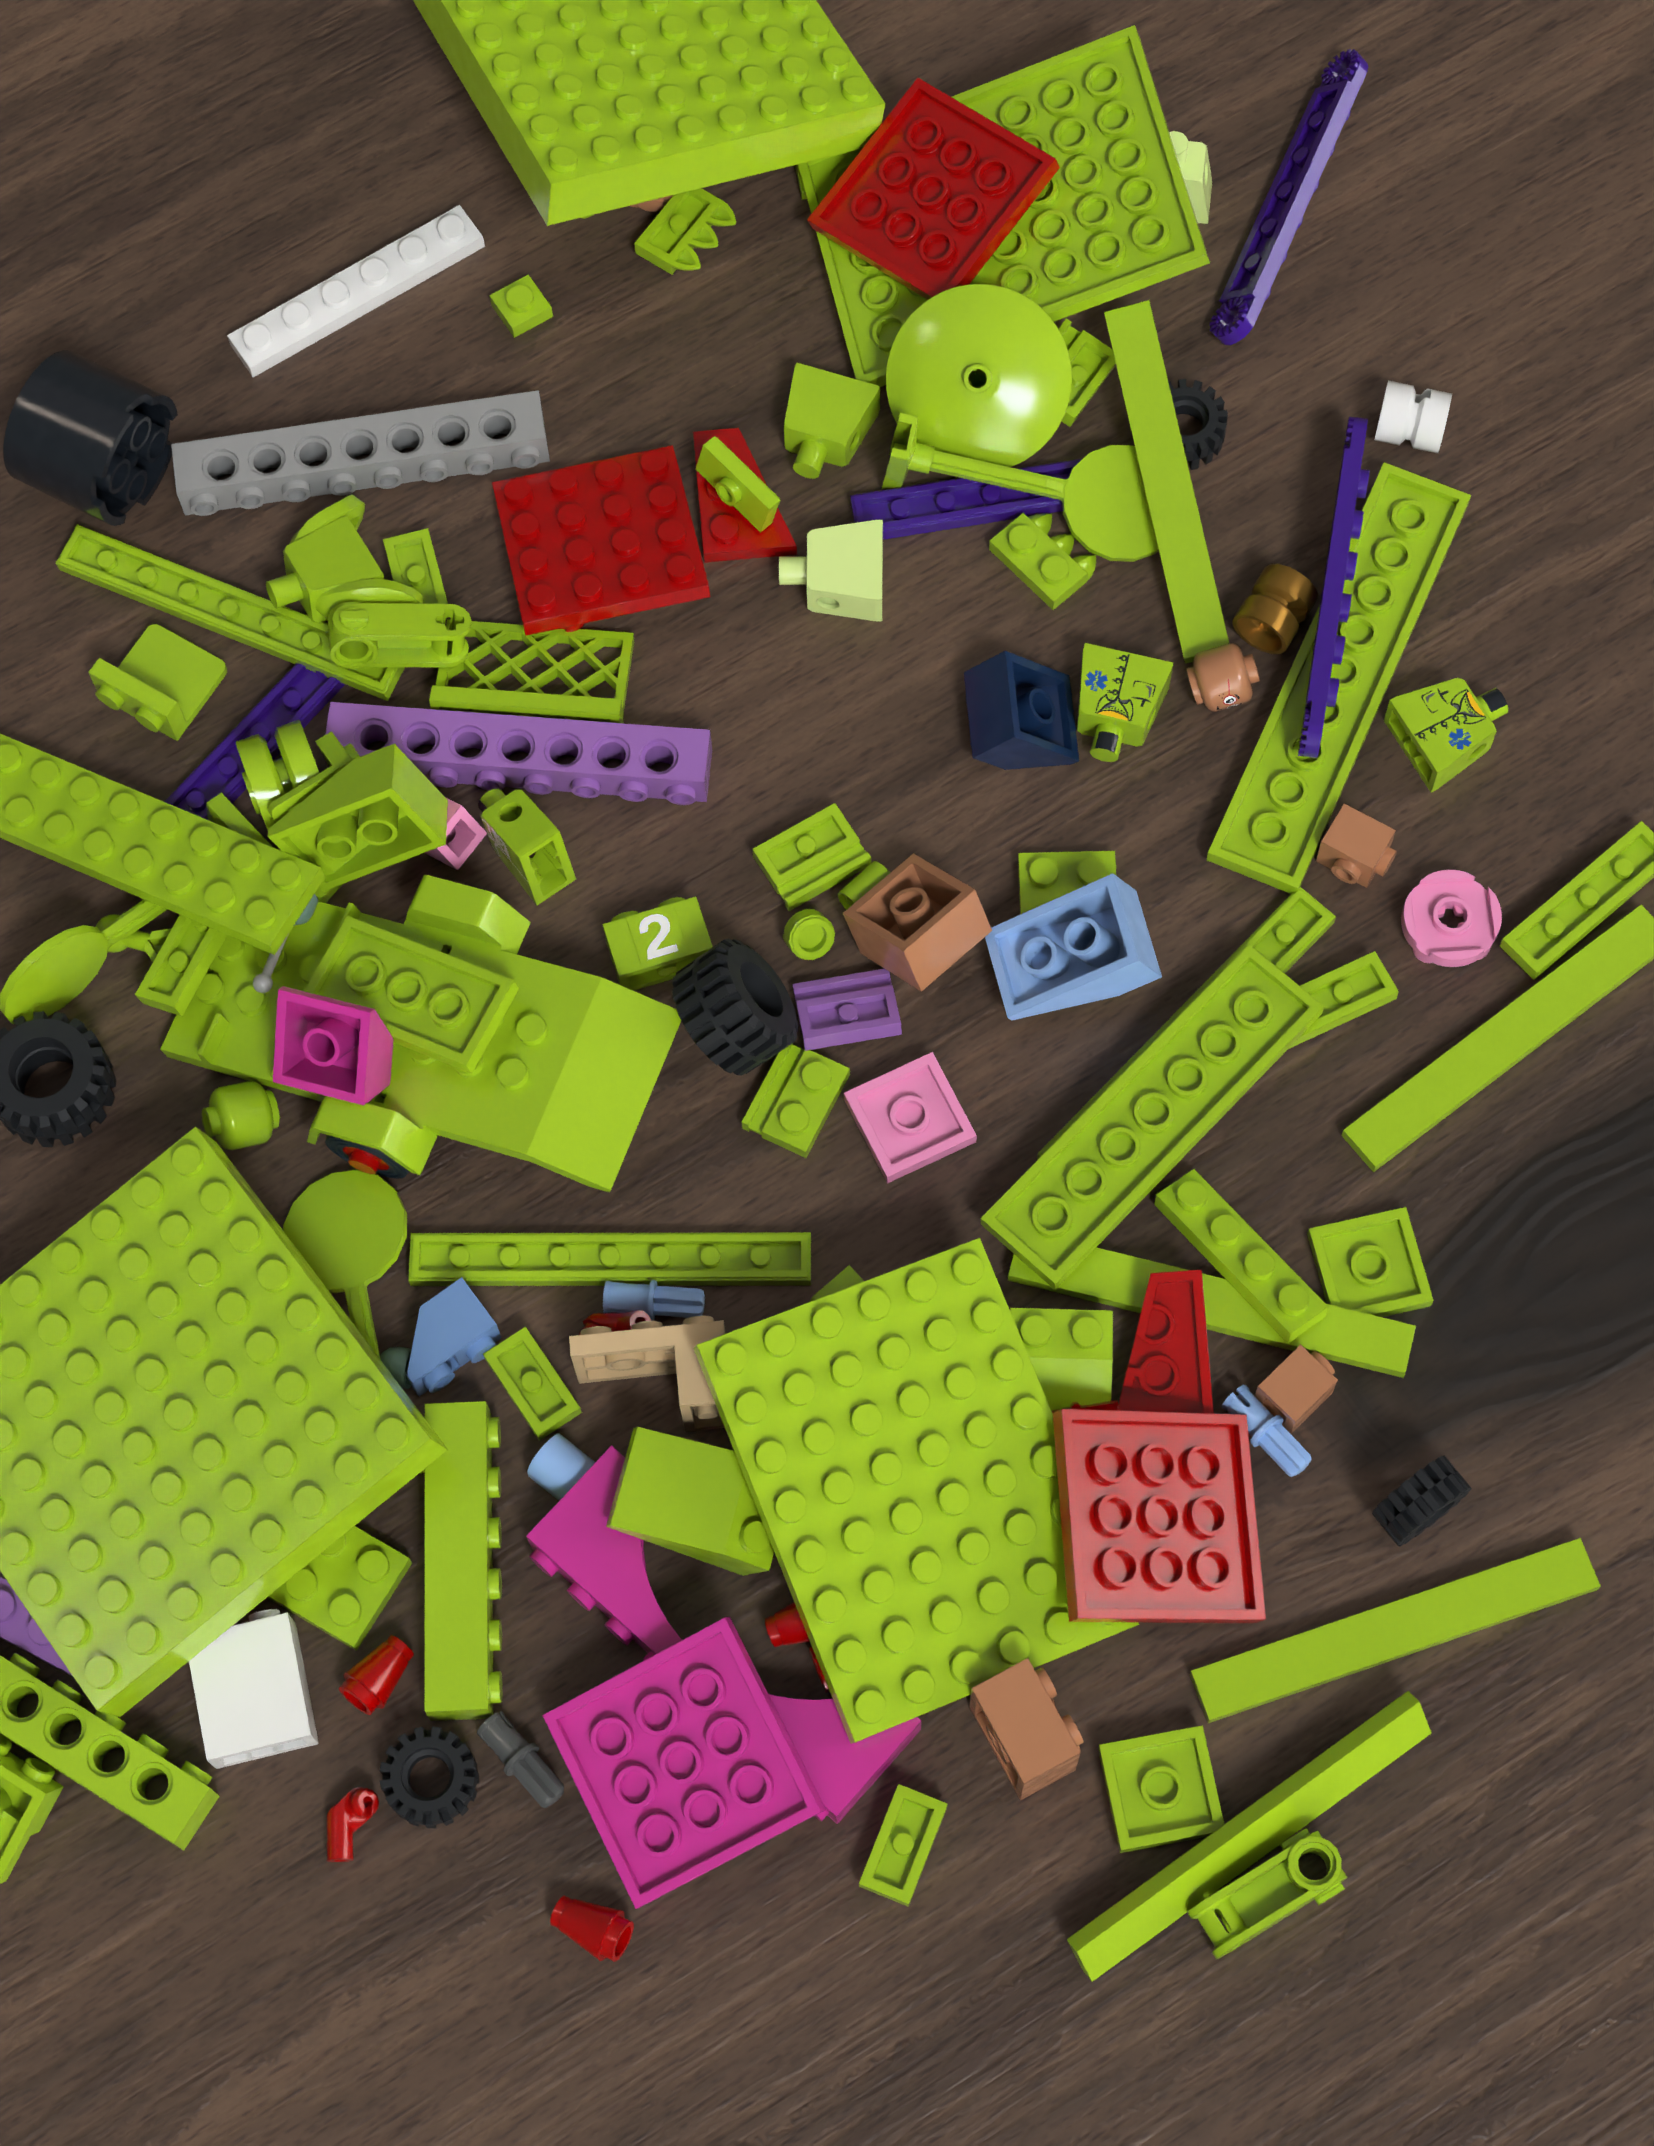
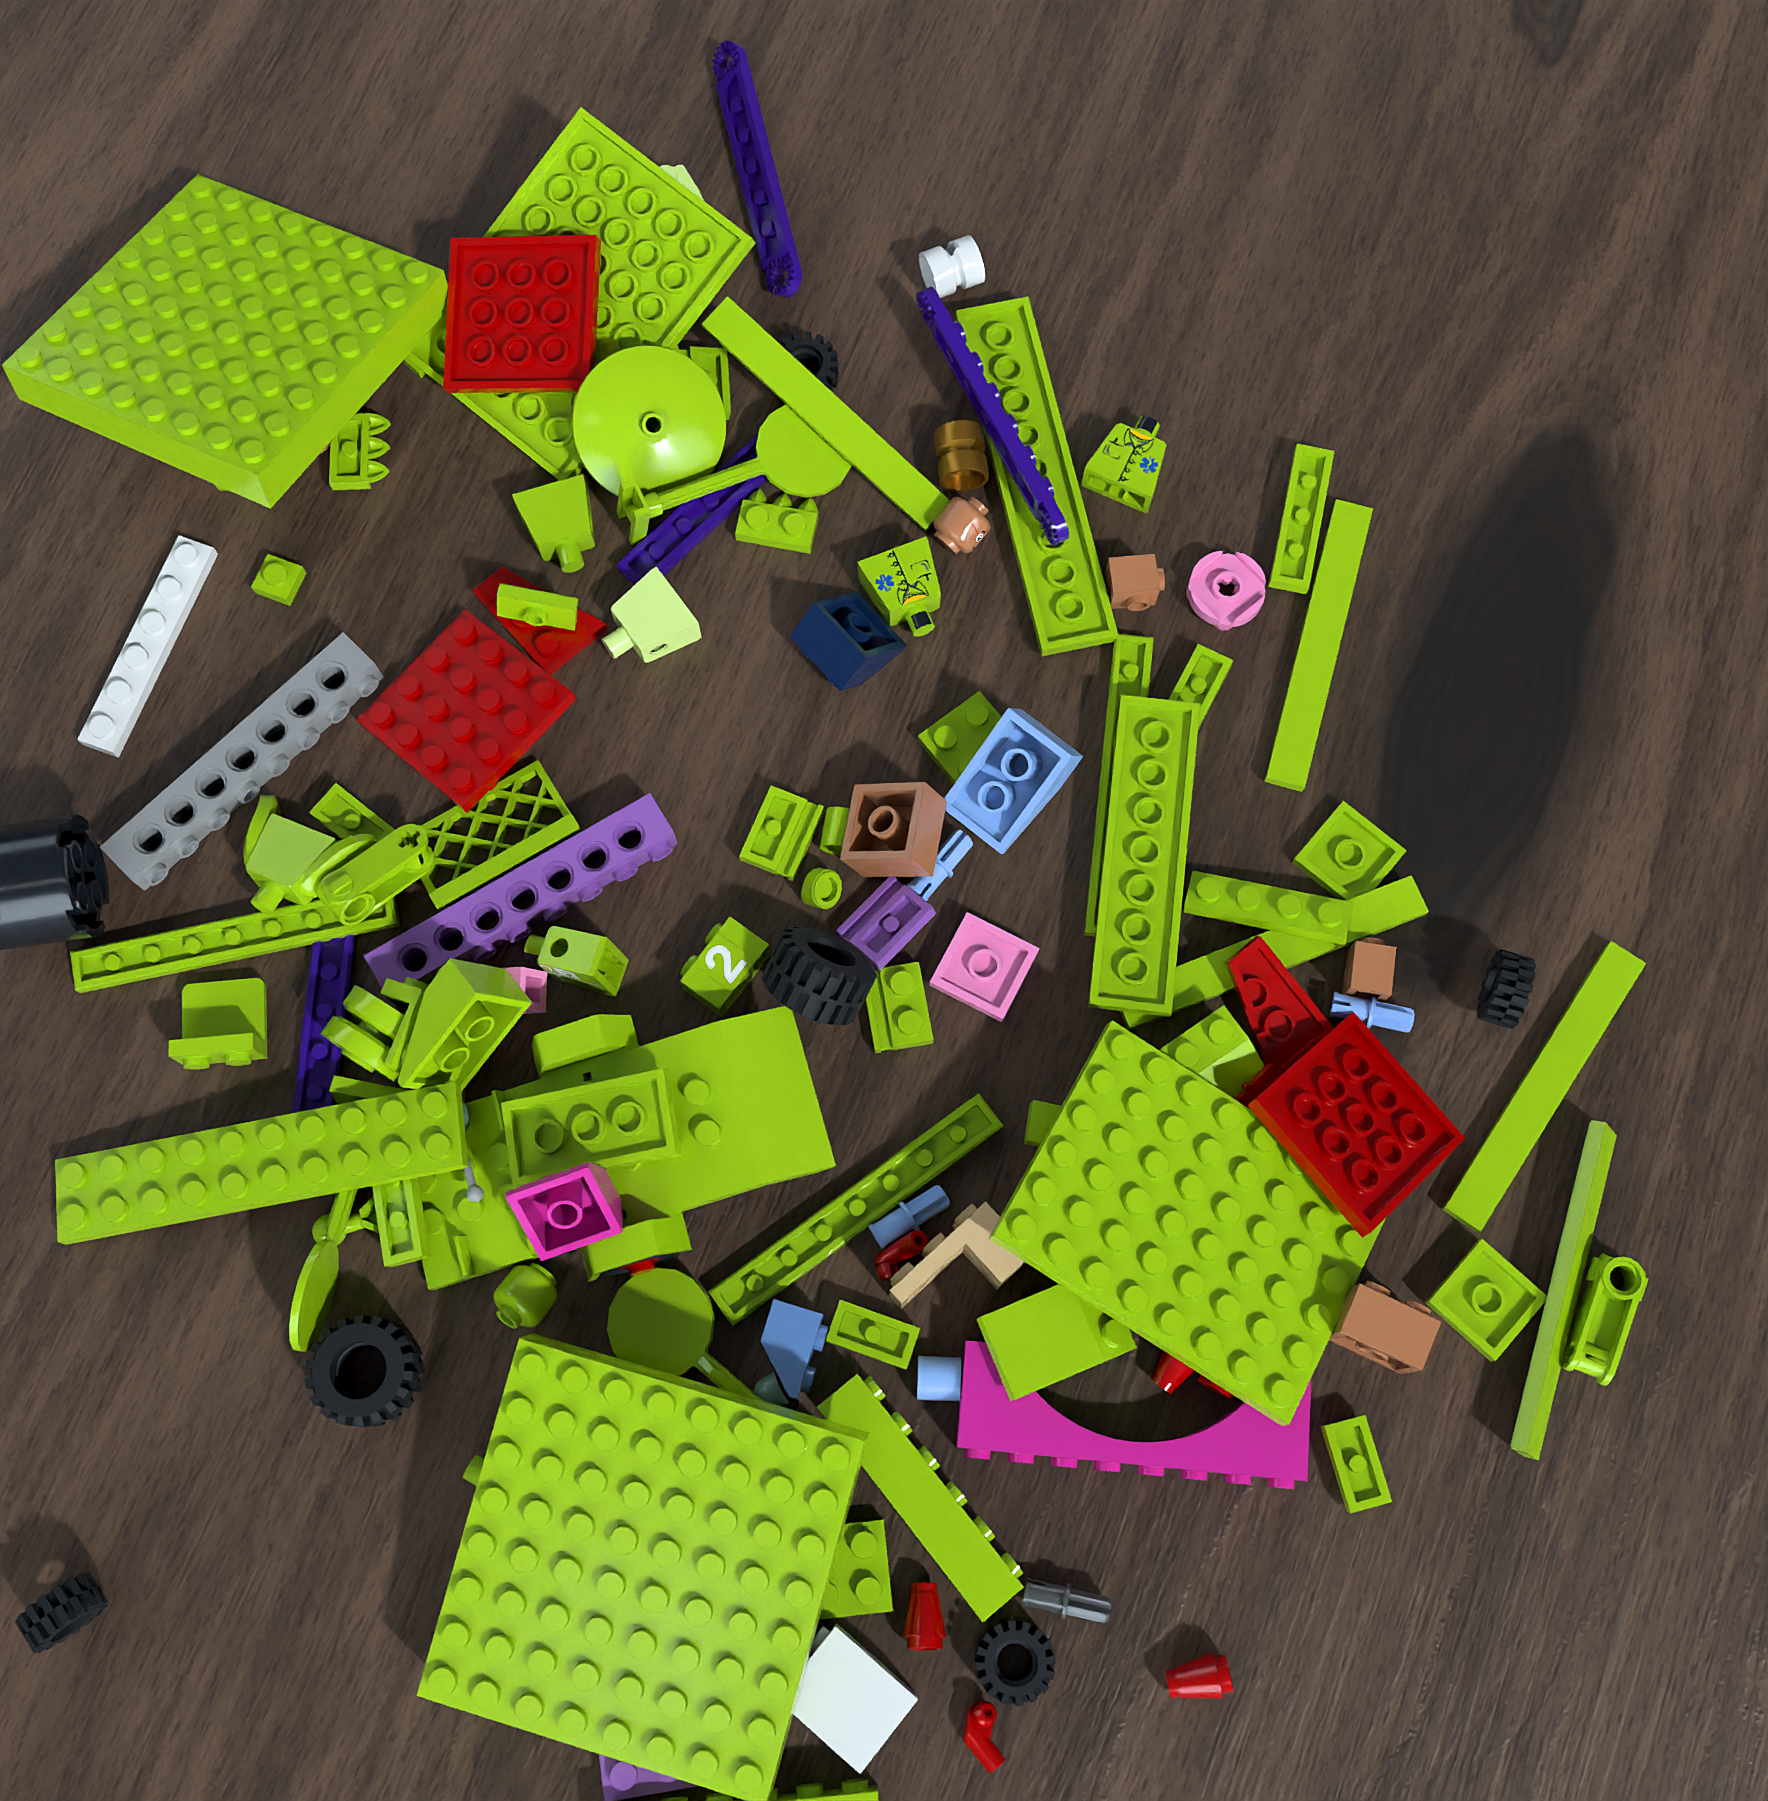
camera: 40 degrees left, 5 degrees up
dark pink plate [542,1617,826,1909] -> none
none -> light blue axle [906,829,973,902]

